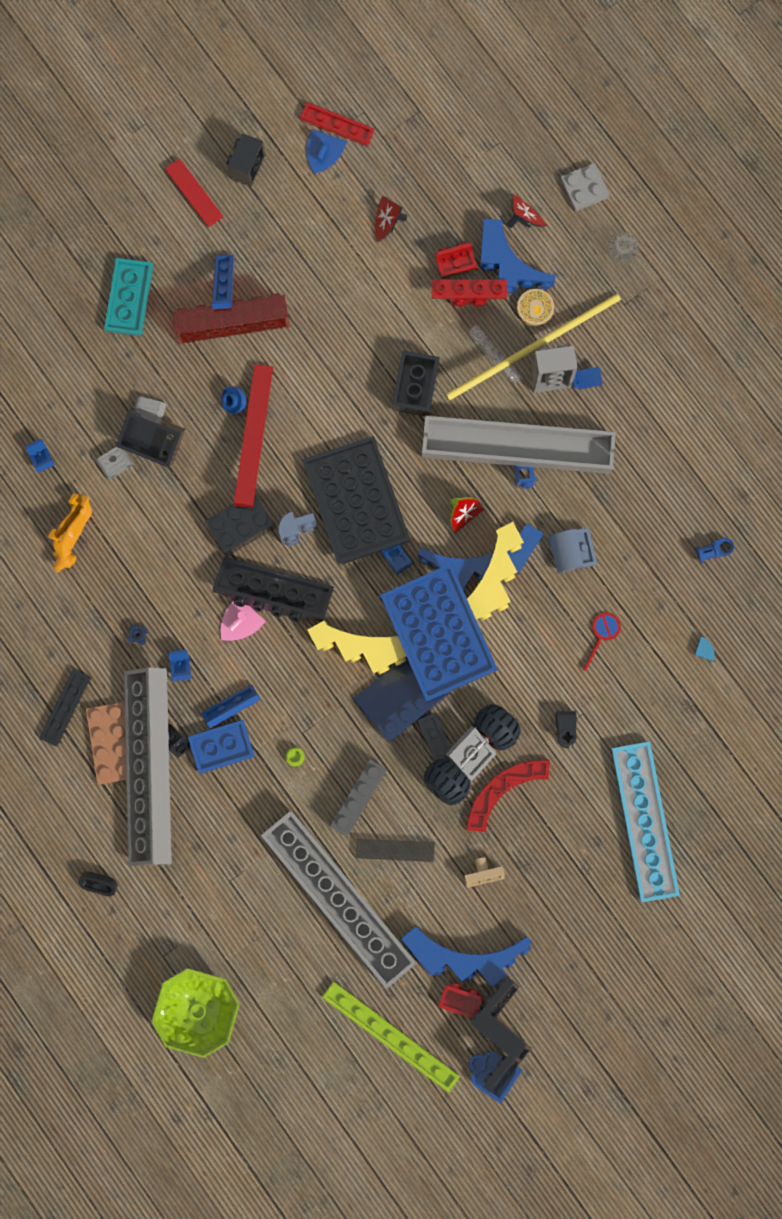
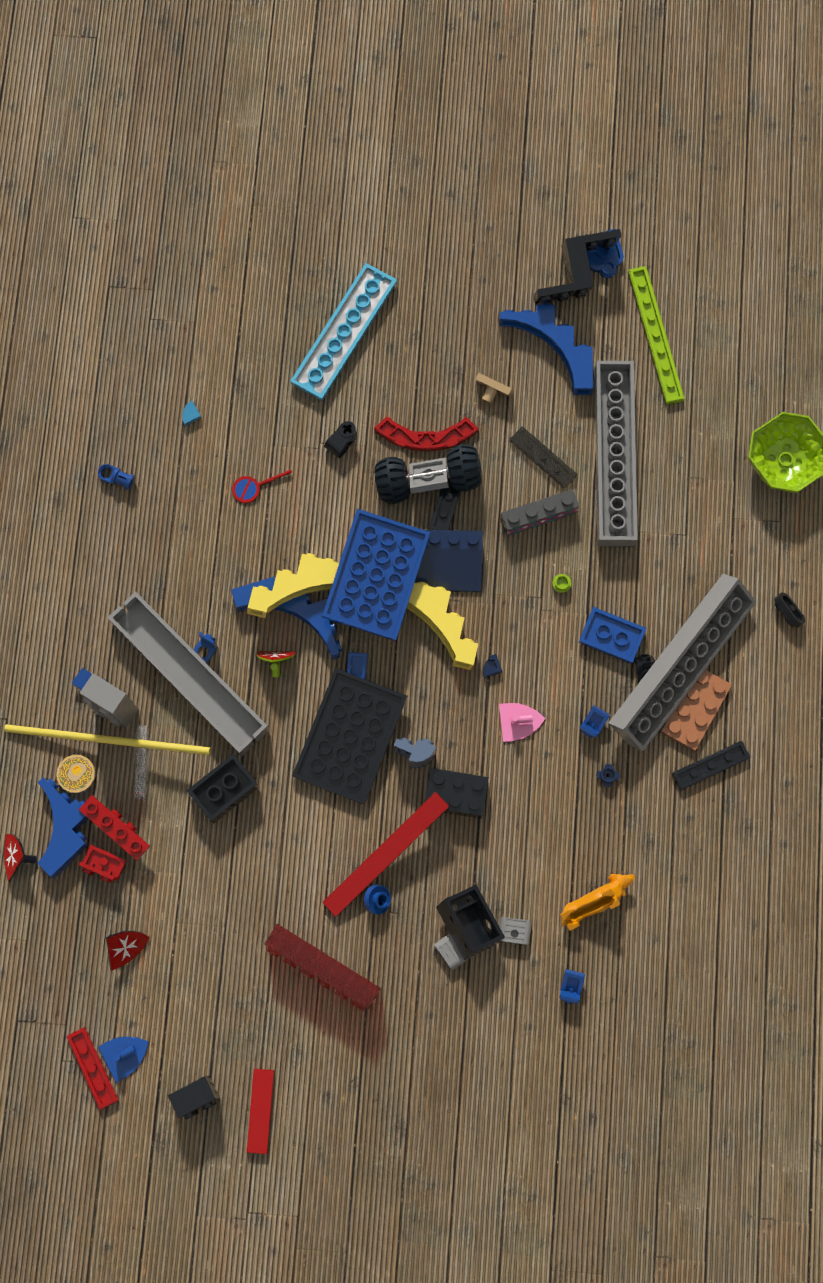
camera: 140 degrees left, 5 degrees down
teal plate [104,258,154,337] -> none
blue plate [202,684,261,728] -> none
blue tile [212,254,235,309] -> none
black plate [213,557,334,622] -> none
red bracket [438,982,483,1018] -> none
sand blue brick [549,528,598,574] -> none
none -> dark blue tile [483,654,502,679]

